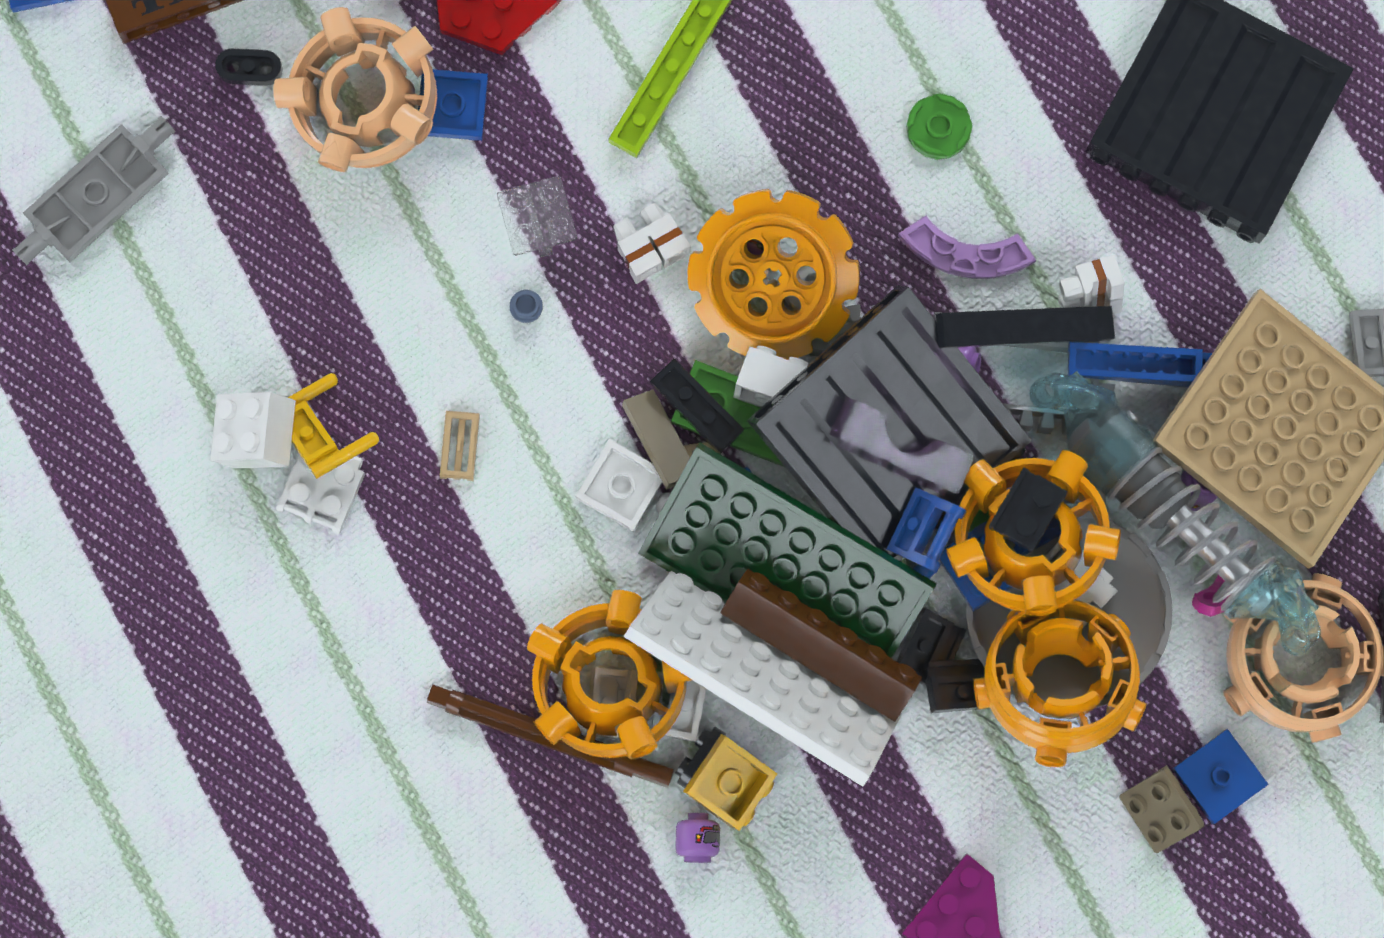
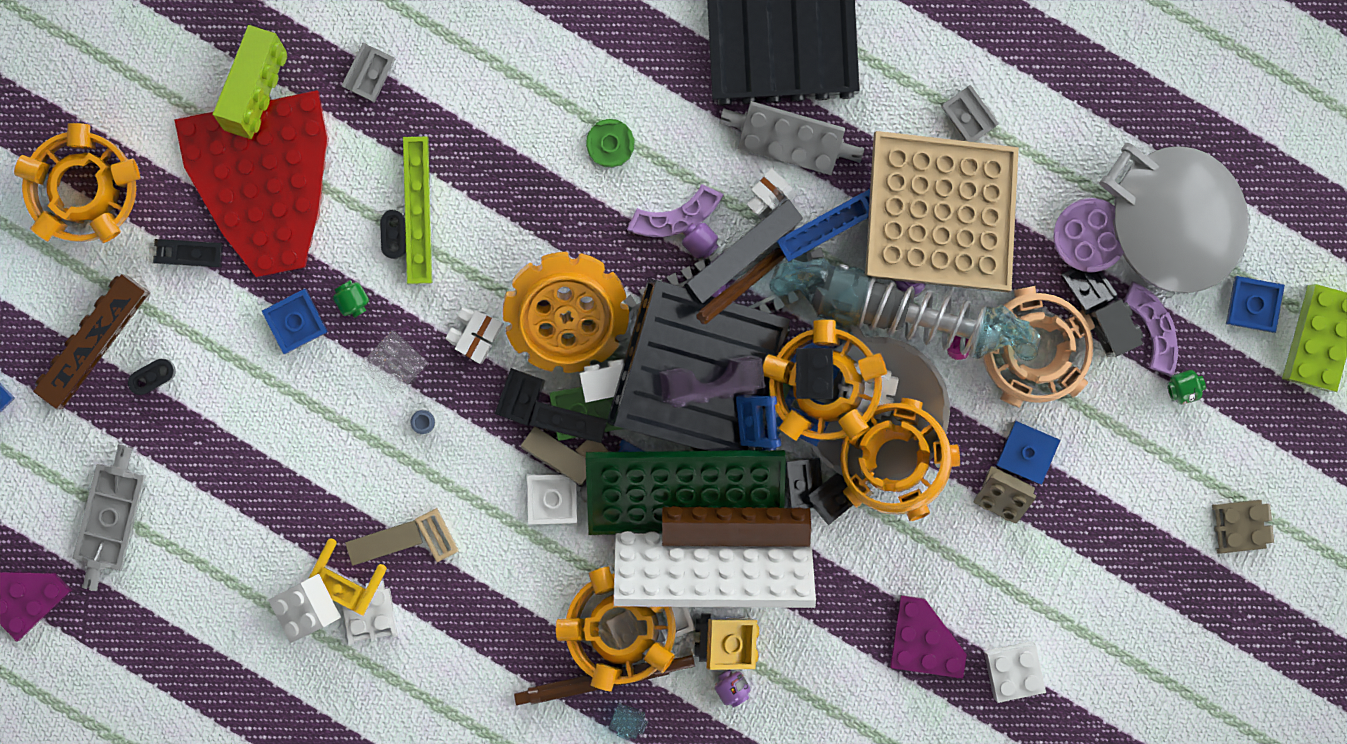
camera: 20 degrees left, 10 degrees up
light nougat piece [273,7,437,172] -> none
none -> green head [333,280,369,318]
none -> dark tan tile [345,520,423,566]
none -> black plate [380,210,406,259]
none -> black plate [495,368,545,426]
none -> clear light blue brick [609,702,648,740]
none -> medium lavender head [682,223,718,259]
none -> reddish brown axle [696,248,785,324]
none -> light grey plate [719,101,864,175]

